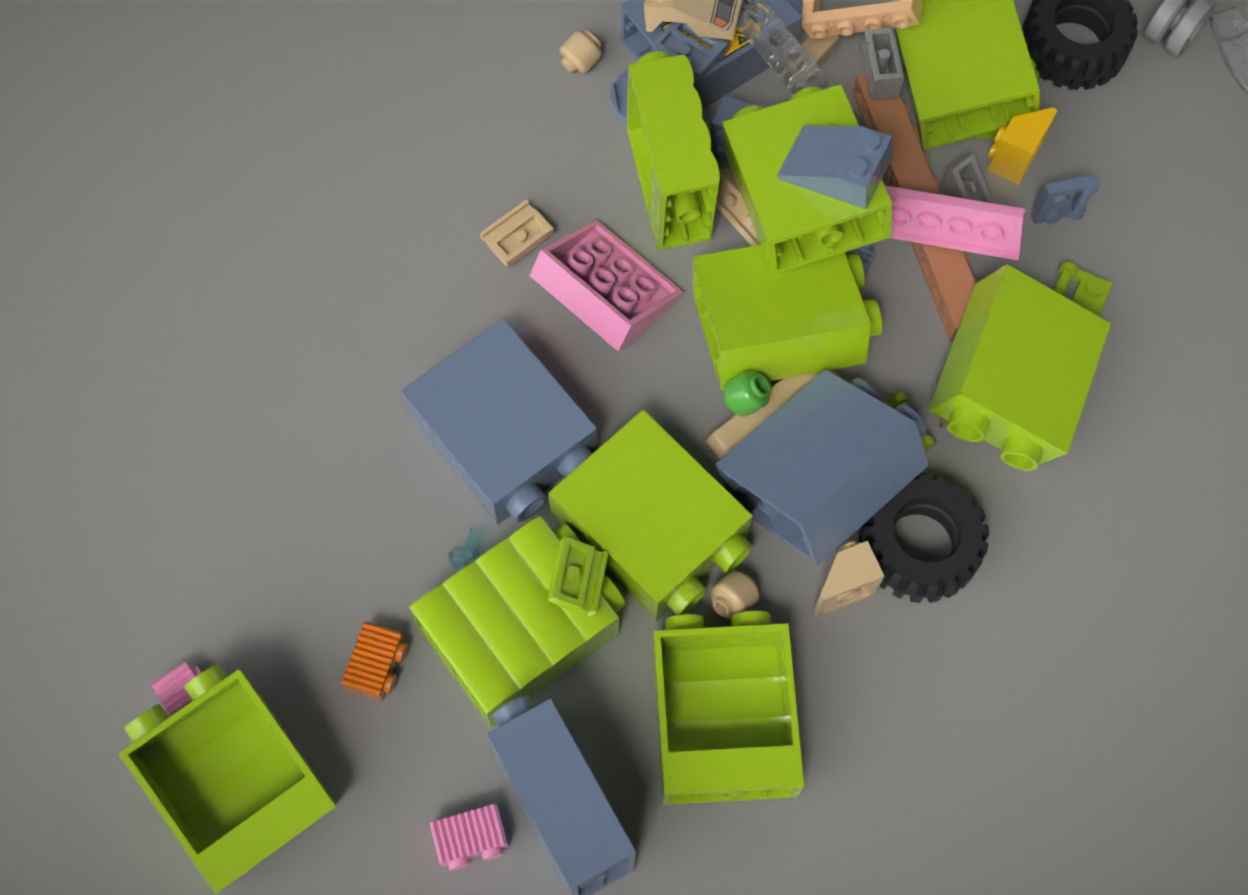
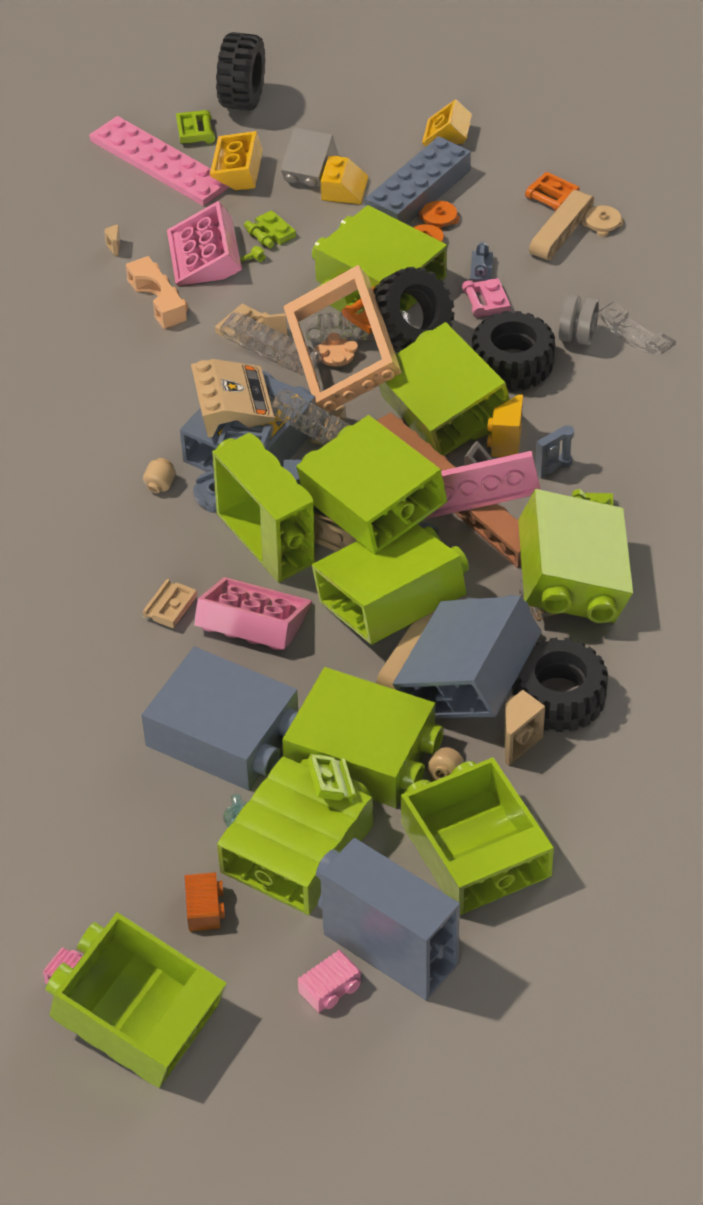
camera: 20 degrees left, 20 degrees down
bright green head [723,370,771,417] -> none
sand blue slope [777,125,892,209] -> none
light grey brick [860,28,904,100] -> none

